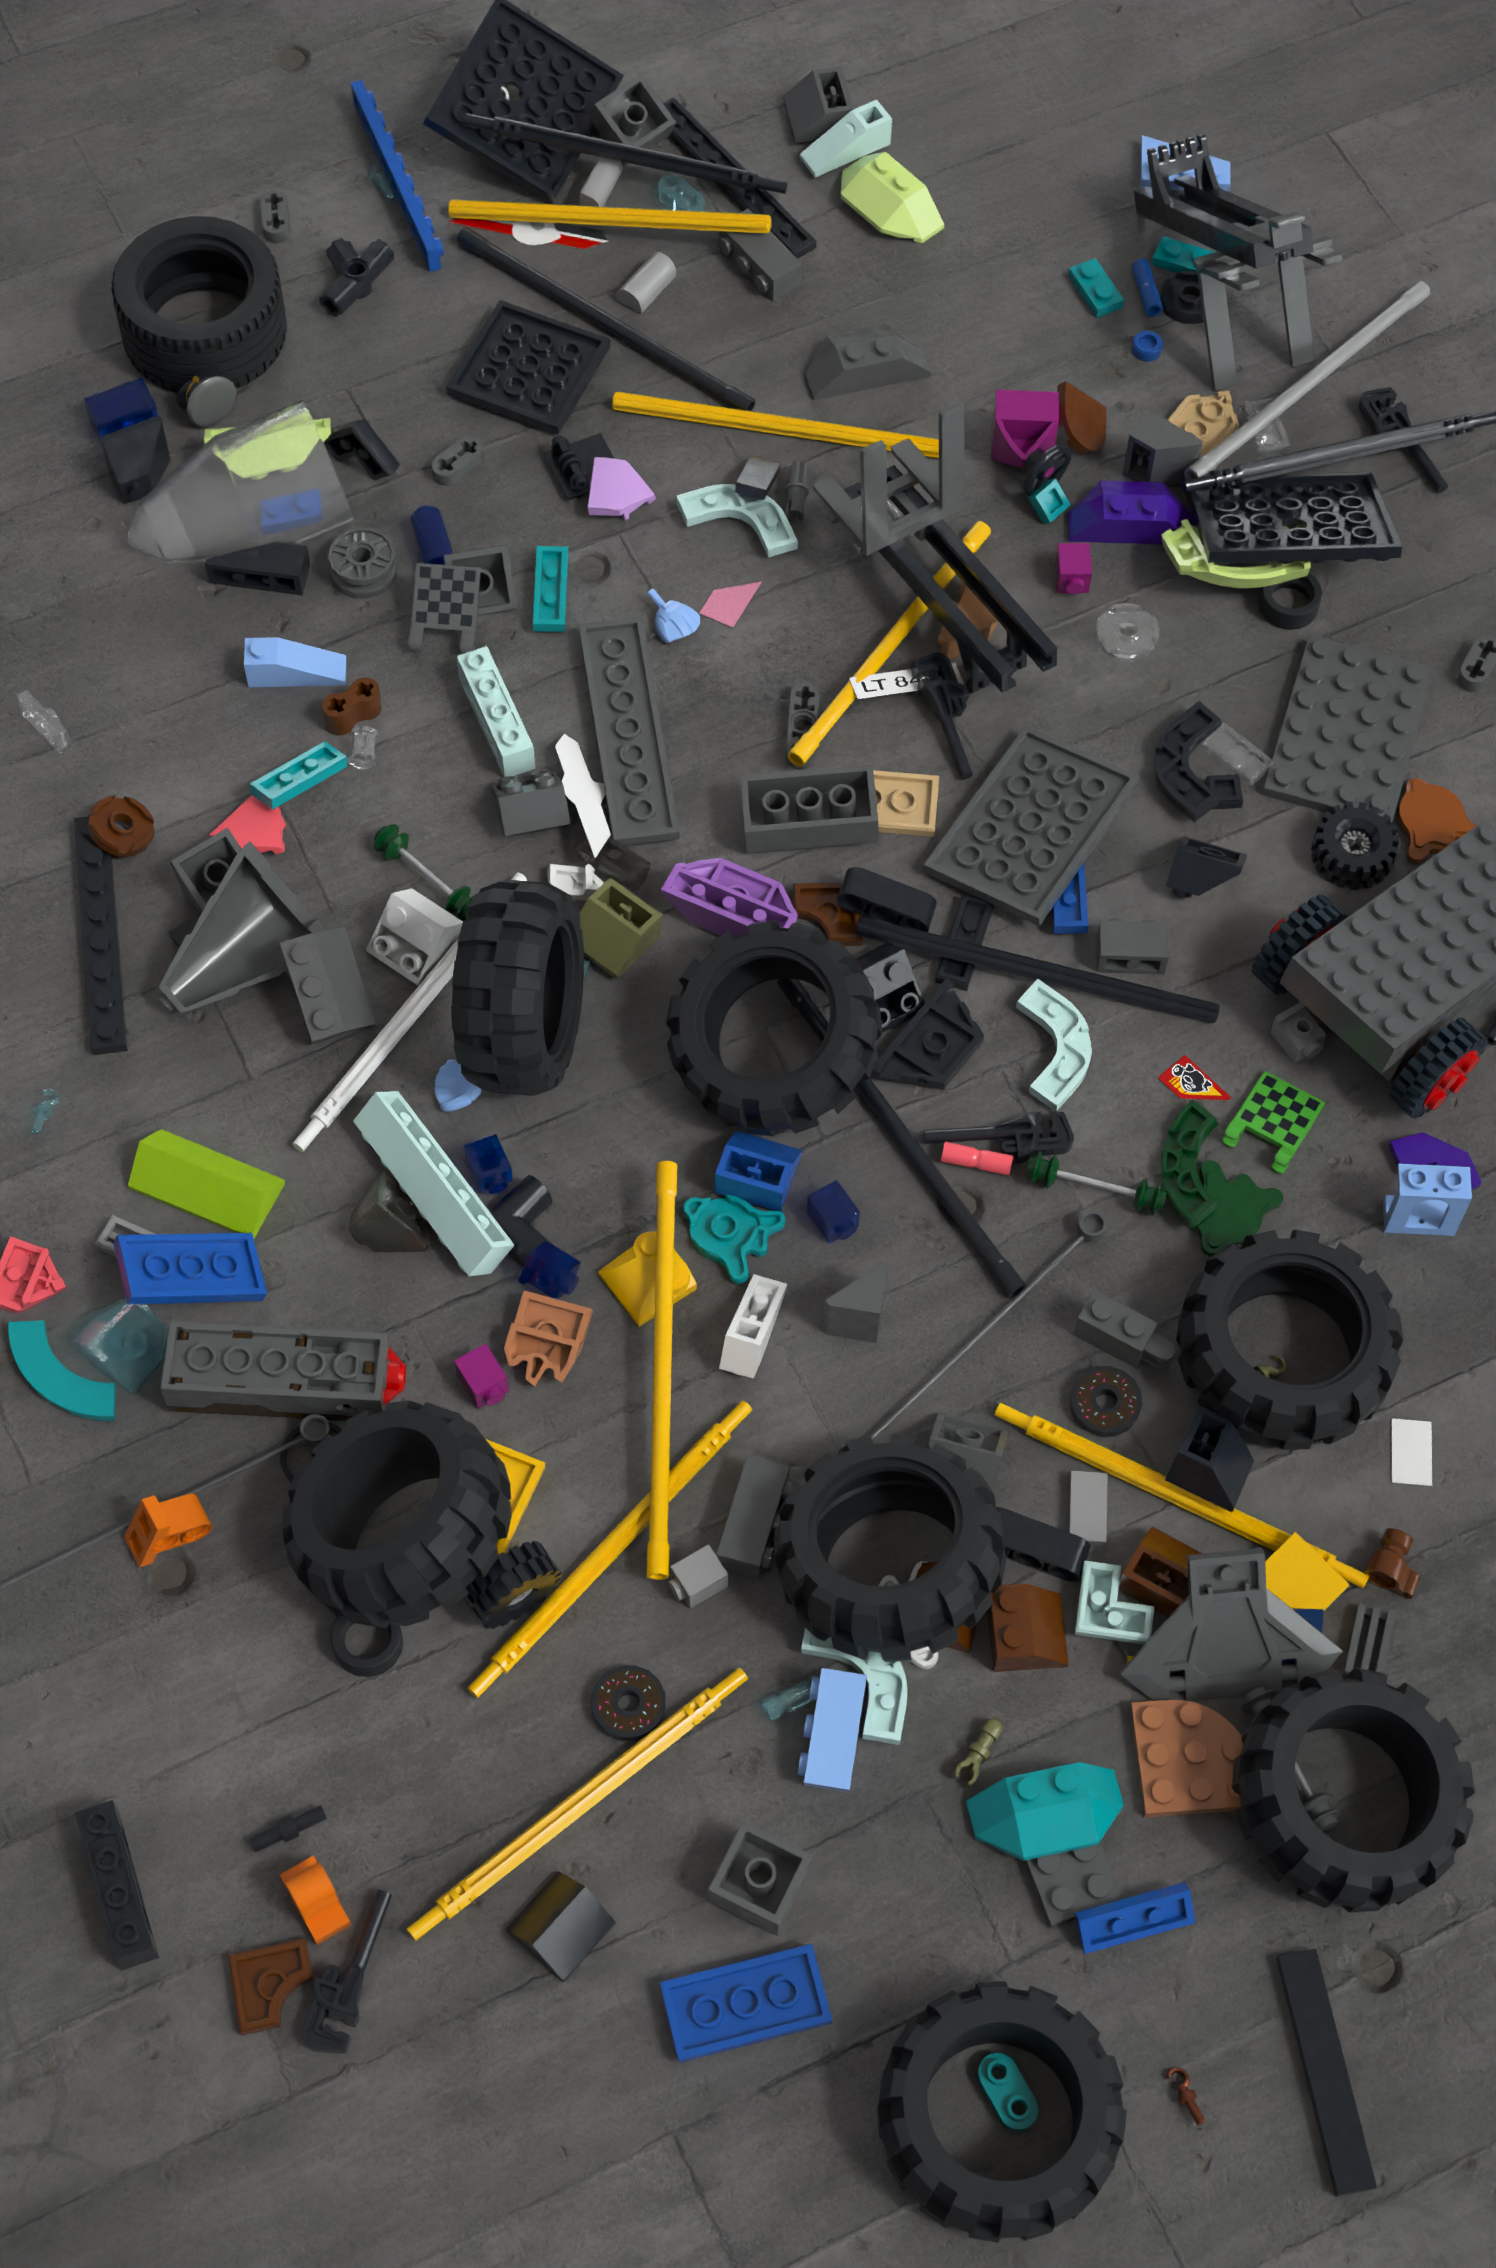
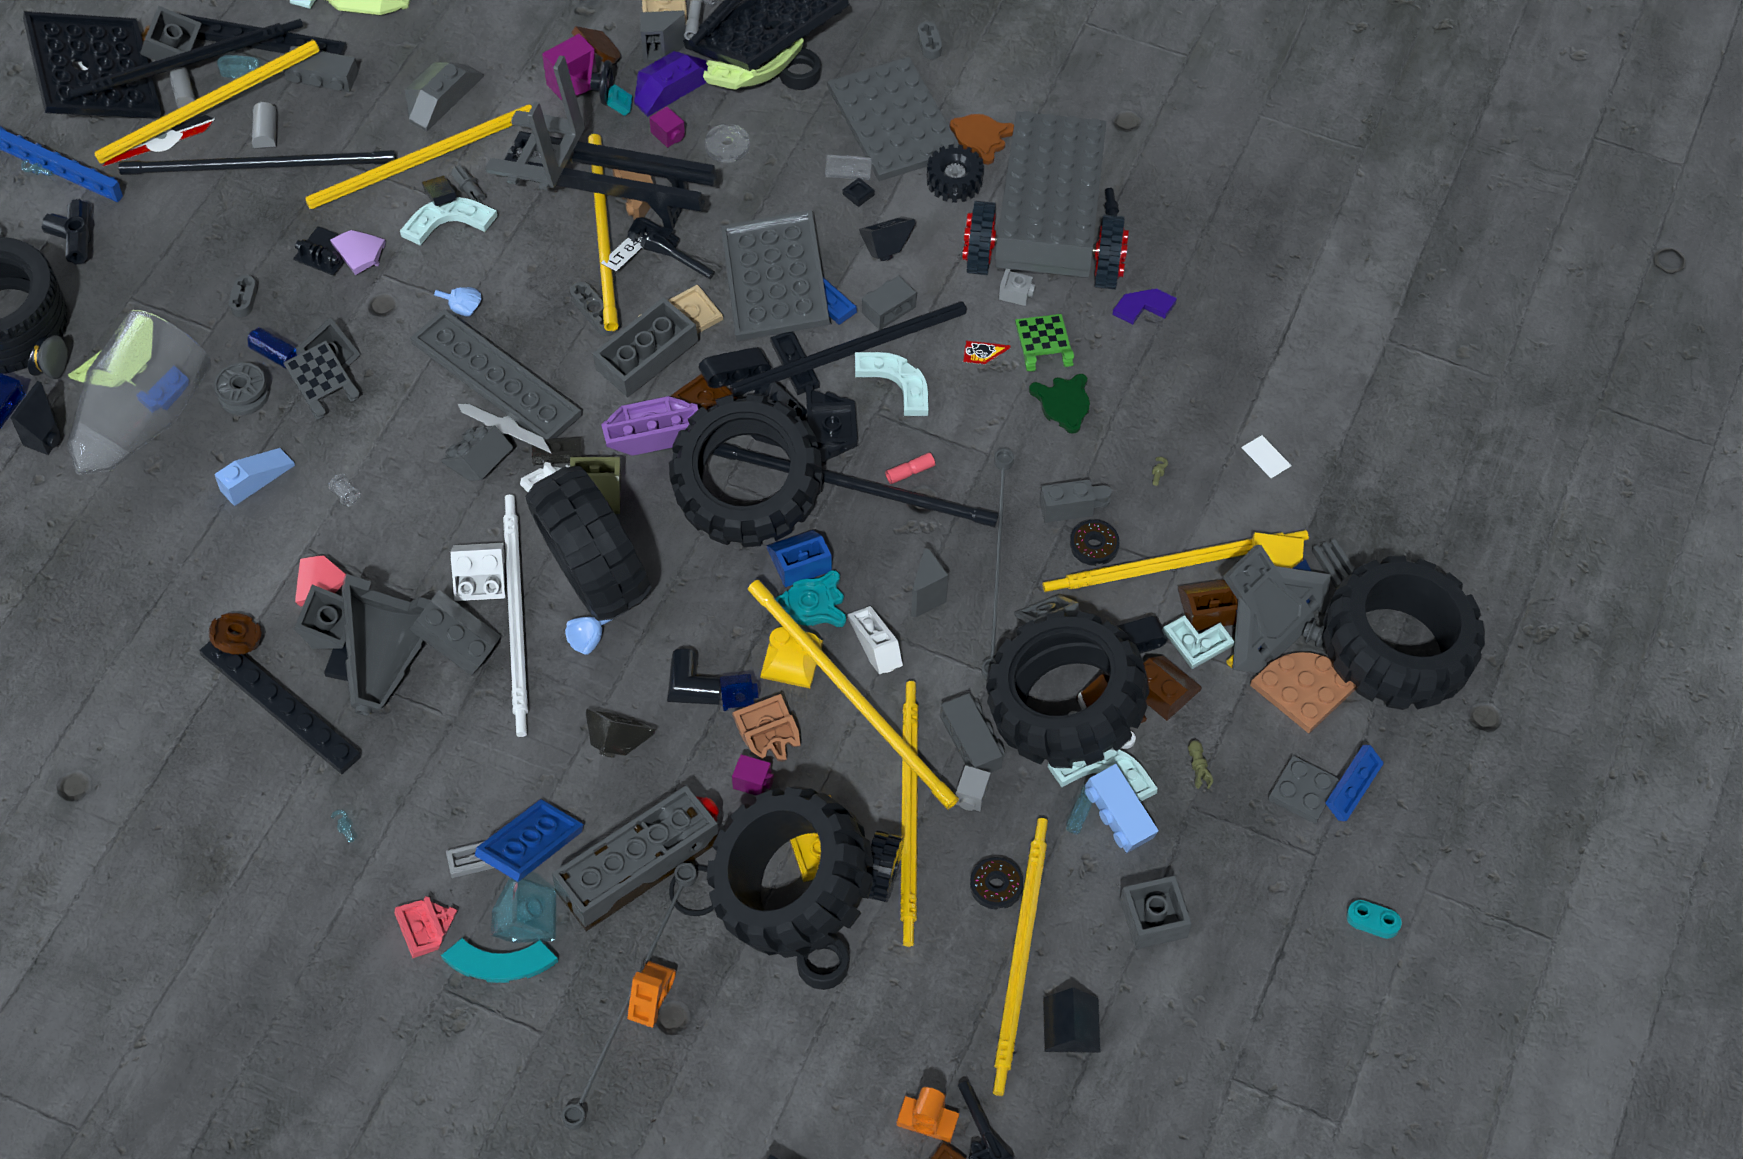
camera: 40 degrees left, 5 degrees down
clear plate [17,690,72,754] -> none
lime slope [128,1129,286,1239] -> none
black slope [205,542,310,596] -> none
teal plate [250,741,347,810] -> none
black bar [250,1805,327,1852] -> none
reddish brown axle [322,678,382,735] -> none
black brick [323,418,400,480] -> none
light aqua brick [353,1091,514,1276] -> none
dark green axle [374,824,473,921] -> none
black plate [446,300,610,435] -> none
light aqua brick [457,646,535,777] -> none
clear blue brick [464,1134,512,1194] -> none
teal plate [533,546,569,632] -> none
blue plate [660,1944,832,2063] -> none
clear pink sticker [700,581,762,627] -> none
clear blue brick [806,1180,860,1244] -> none
black tyre [877,1981,1127,2243] -> none
black piece [923,1111,1074,1164] -> none
teal wedge [966,1762,1124,1861] -> none
dark green axle [1026,1151,1167,1216] -> none
light grey tile [1069,1471,1108,1546] -> none
black plate [1154,701,1222,822] -> none
dark green tile [1161,1099,1218,1229] -> none
black slope [1165,1406,1254,1513] -> none
copper hand [1166,2067,1206,2126] -> none
black tyre [1176,1230,1404,1450] -> none
black tile [1276,1949,1377,2197] -> none
reddish brown piece [1364,1528,1420,1599] -> none
light blue panel [1383,1164,1472,1236] -> none

